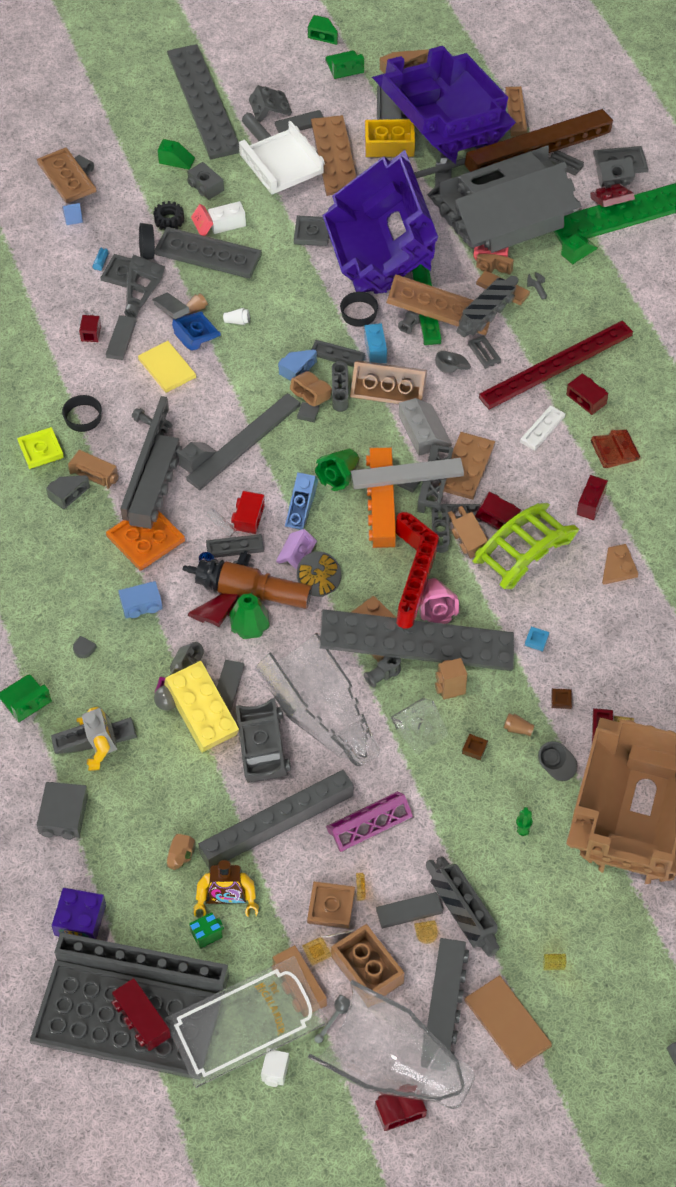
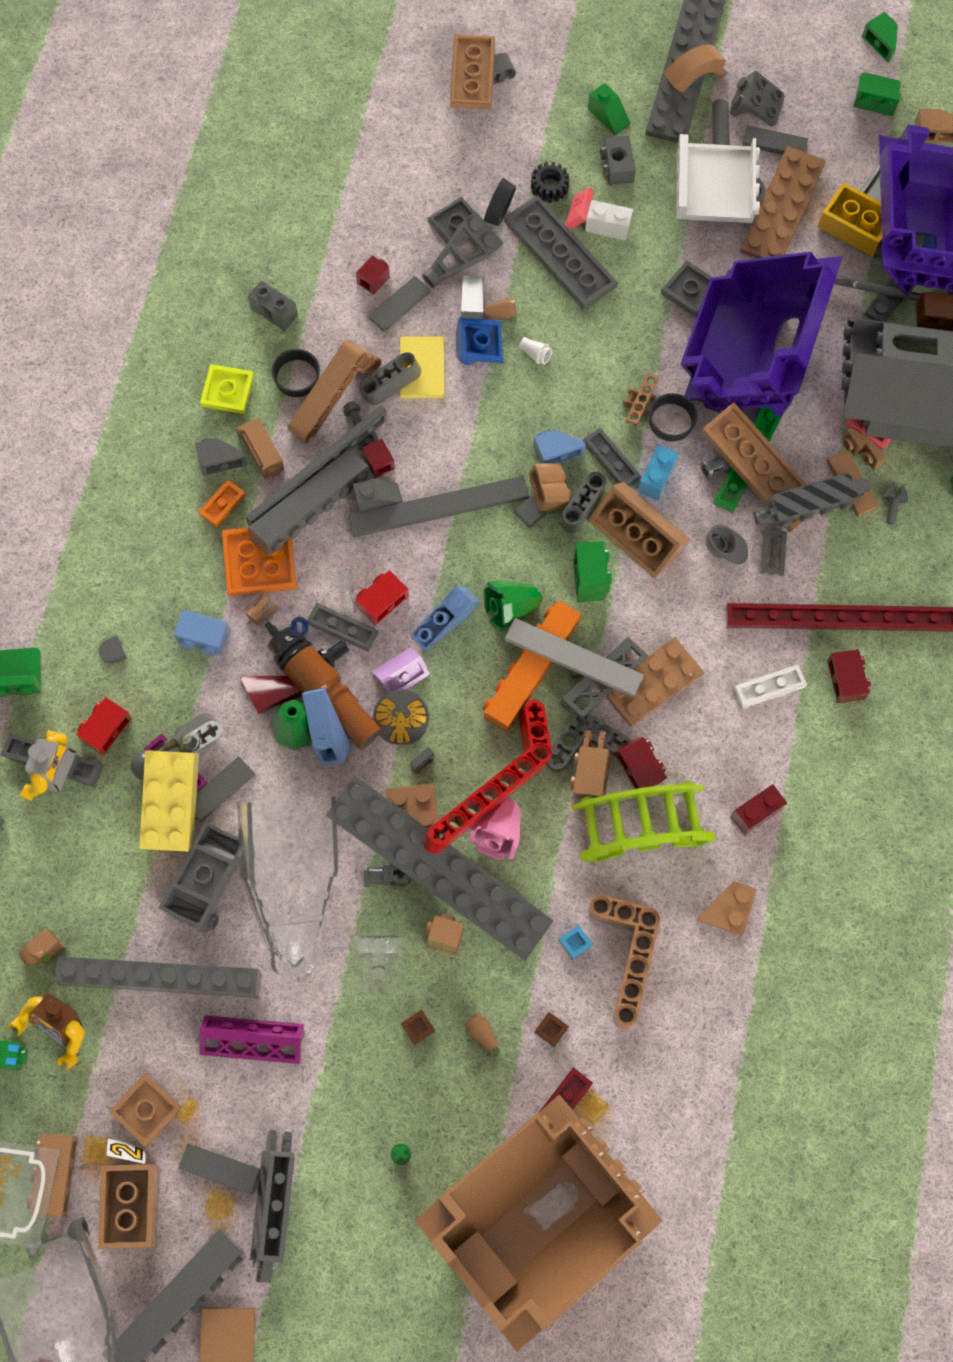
camera: 30 degrees right, 15 degrees up
medium blue slope [62,203,83,226] -> none
dark azure piece [92,247,109,271] -> none
light grey slope [399,398,452,456] -> none
dark grey cap [538,741,577,782] -> none
clear yellow tile [543,954,567,970] -> none
clear red slope [590,429,640,468] -> none
none -> red brick [76,697,132,756]
none -> orange plate [198,480,246,528]
none -> medium nougat piece [245,592,278,626]
none -> dark grey brick [248,280,298,331]
none -> medium nougat beam [288,340,382,444]
none -> medium blue slope [302,688,351,767]
none -> dark grey beam [359,352,422,405]
none -> dark red brick [362,439,395,478]
none -> dark grey tile [410,747,434,774]
none -> clear tile [521,1185,576,1222]
none -> green brick [573,541,612,602]
none -> medium nougat beam [588,895,660,1029]
none -> medium nougat piece [623,373,659,427]
none -> medium nougat arch [663,45,728,93]

